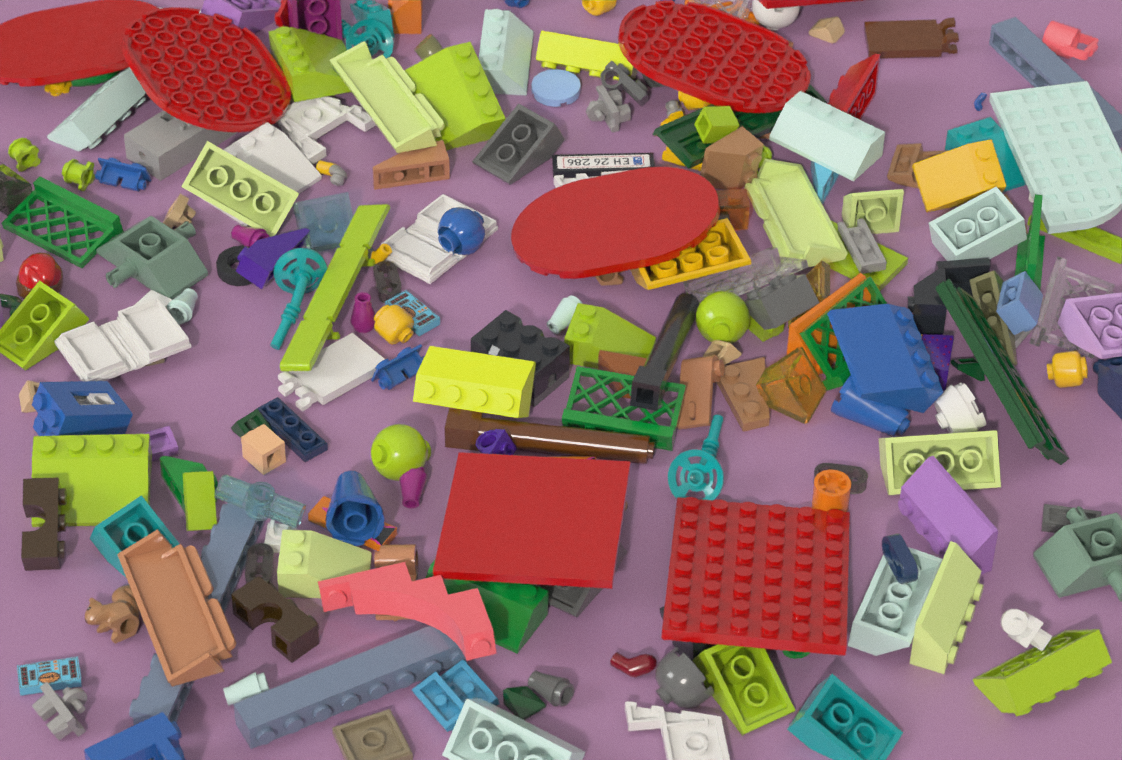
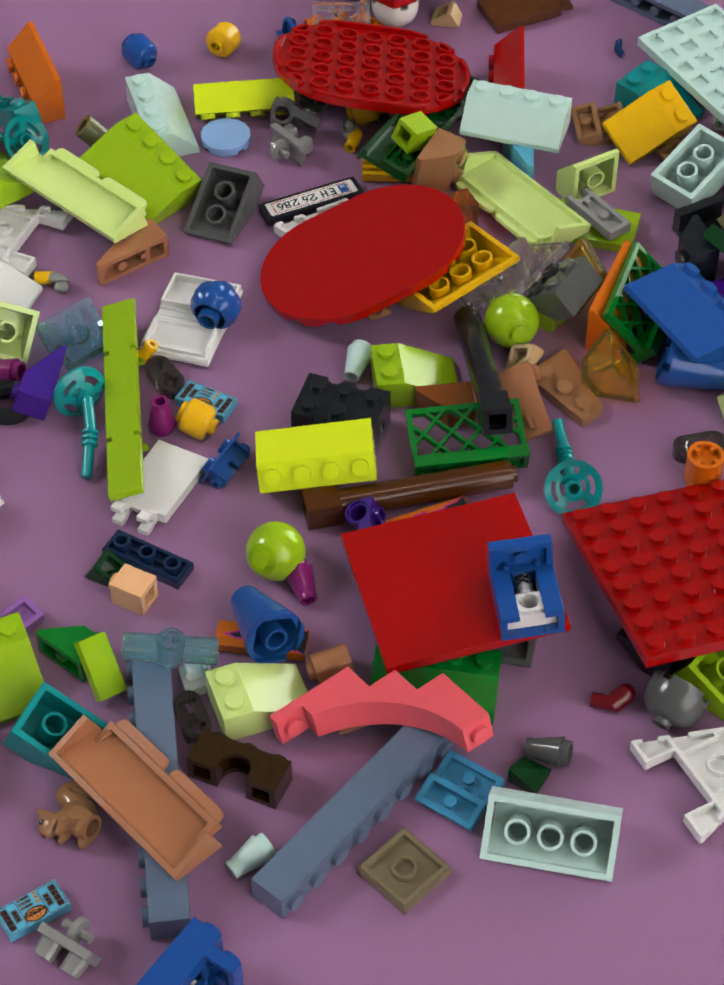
camera: 20 degrees left, 5 degrees up
none -> blue brick [486,534,565,641]

